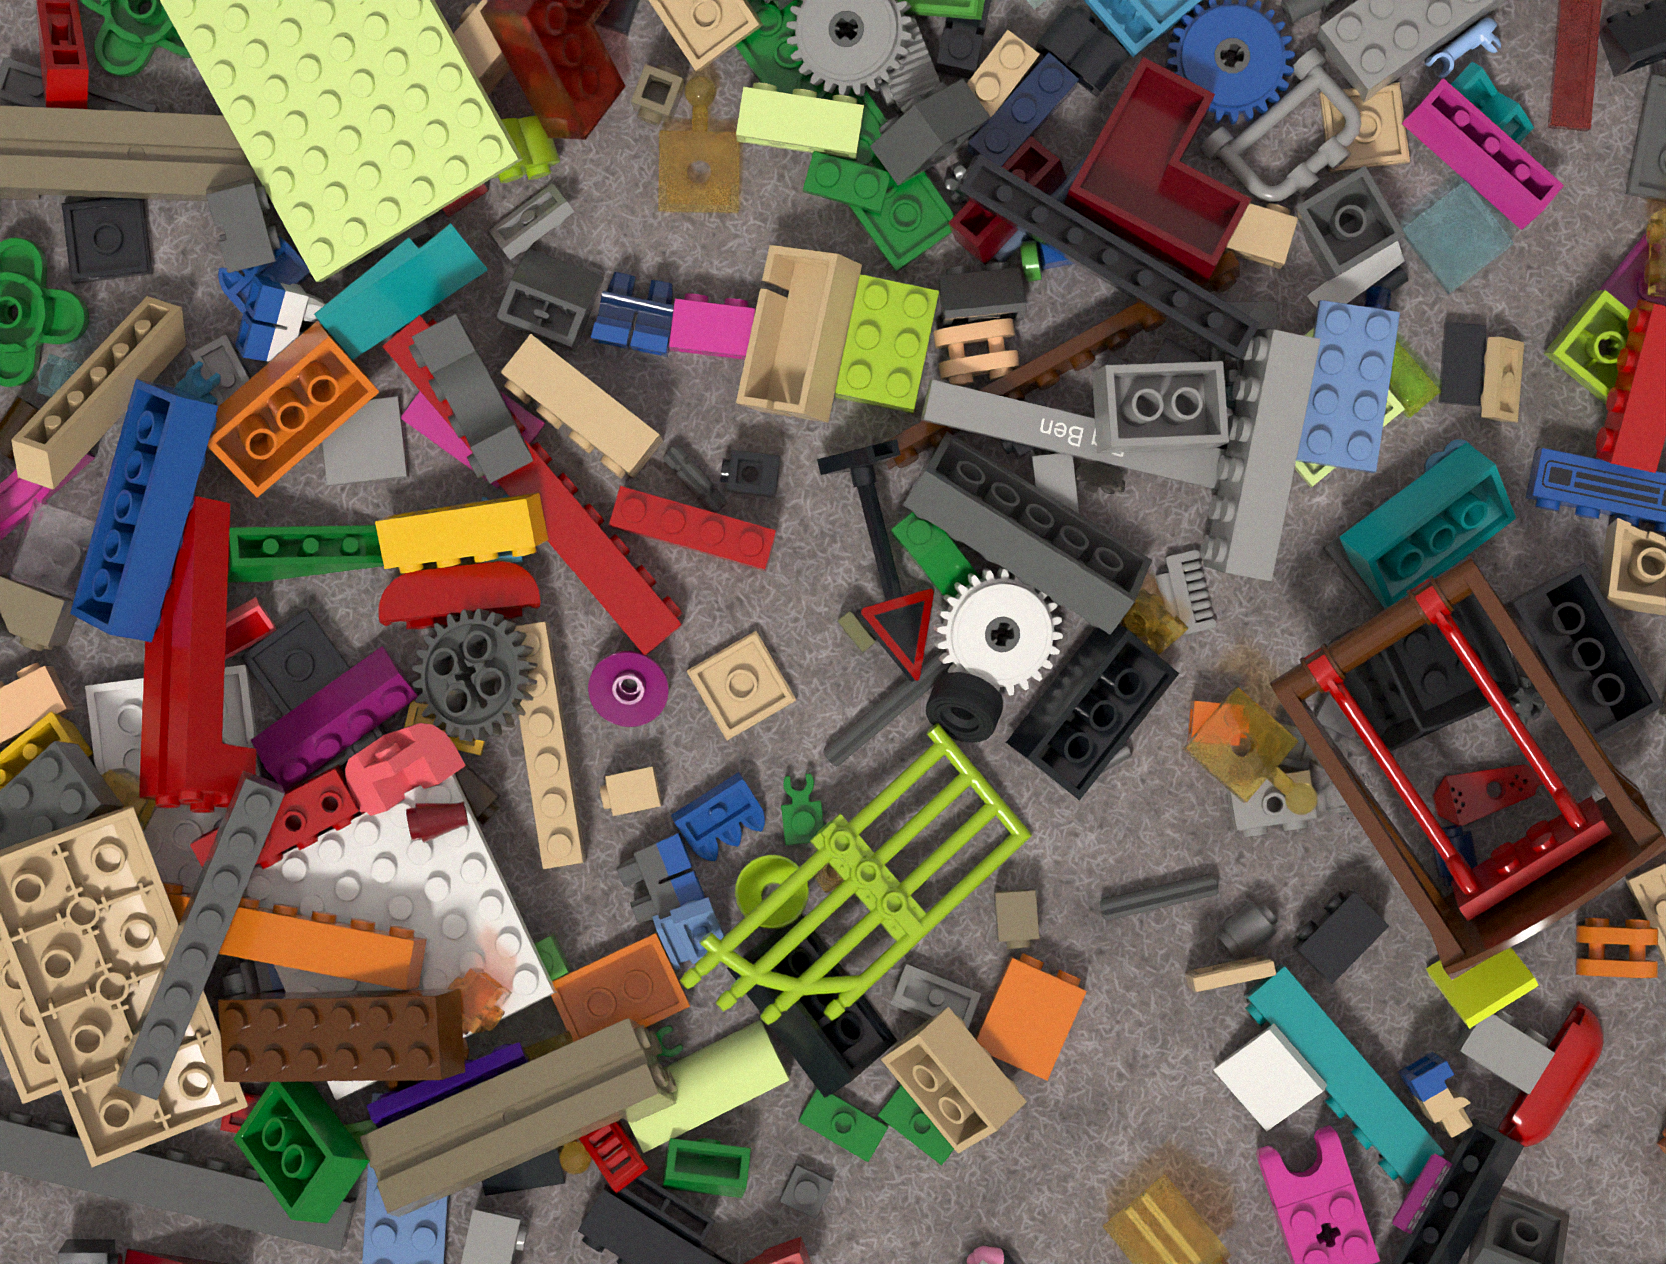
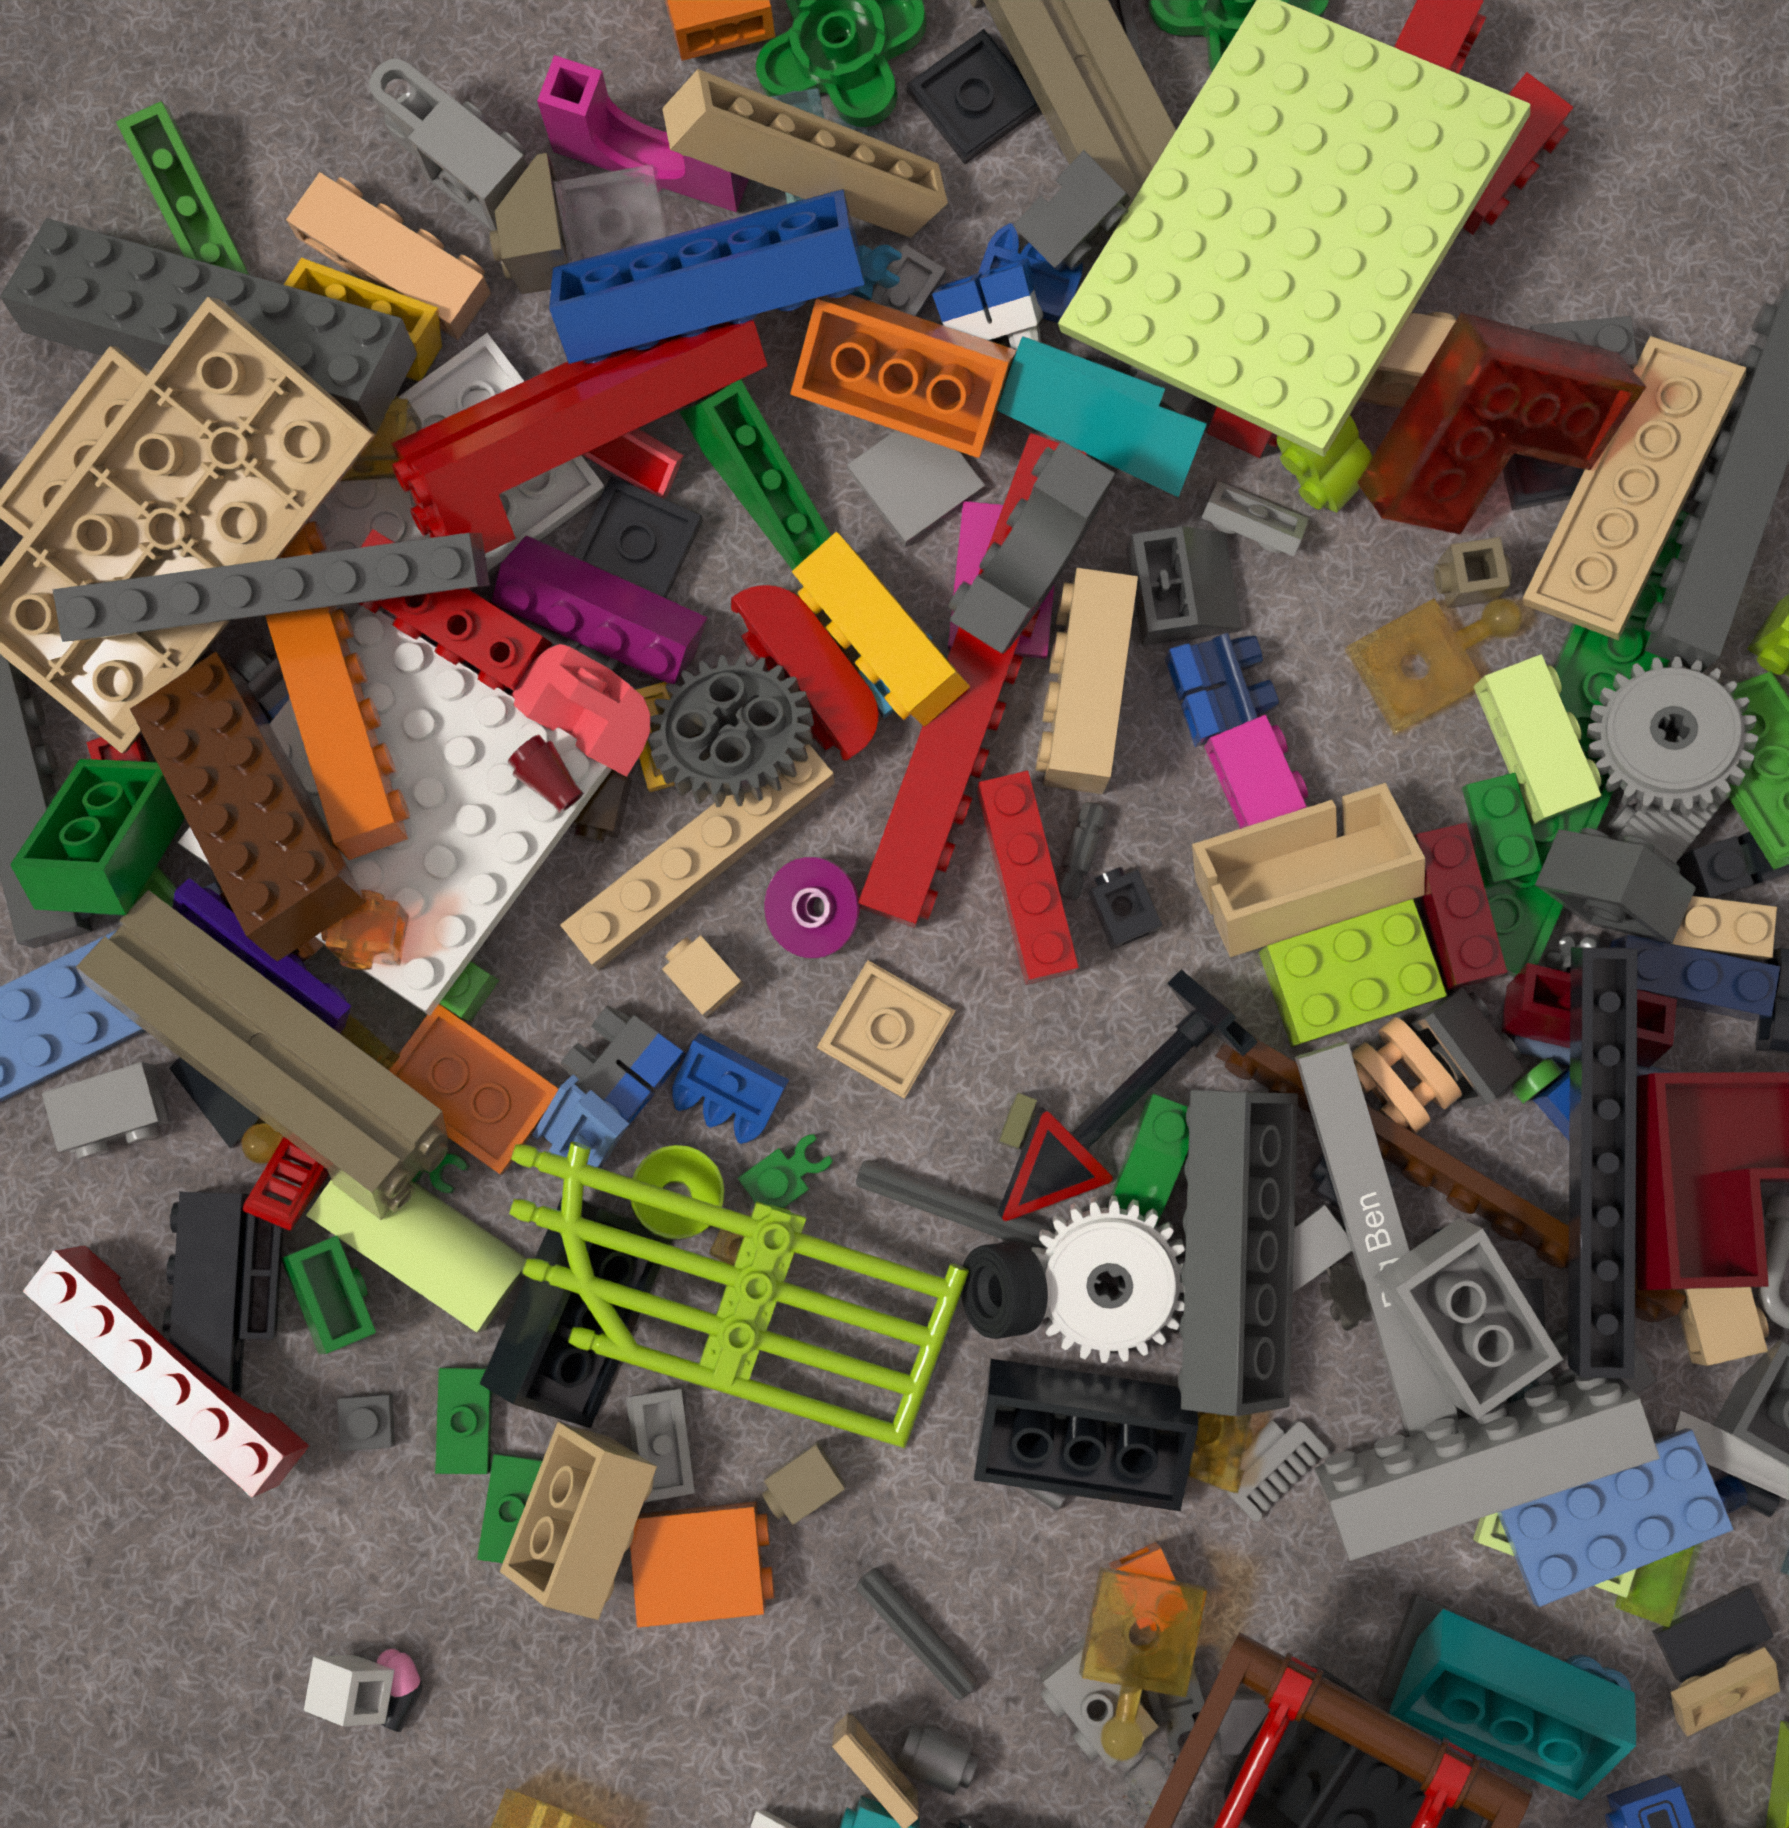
camera: 55 degrees right, 5 degrees down
none -> dark red brick [1414,822,1507,991]

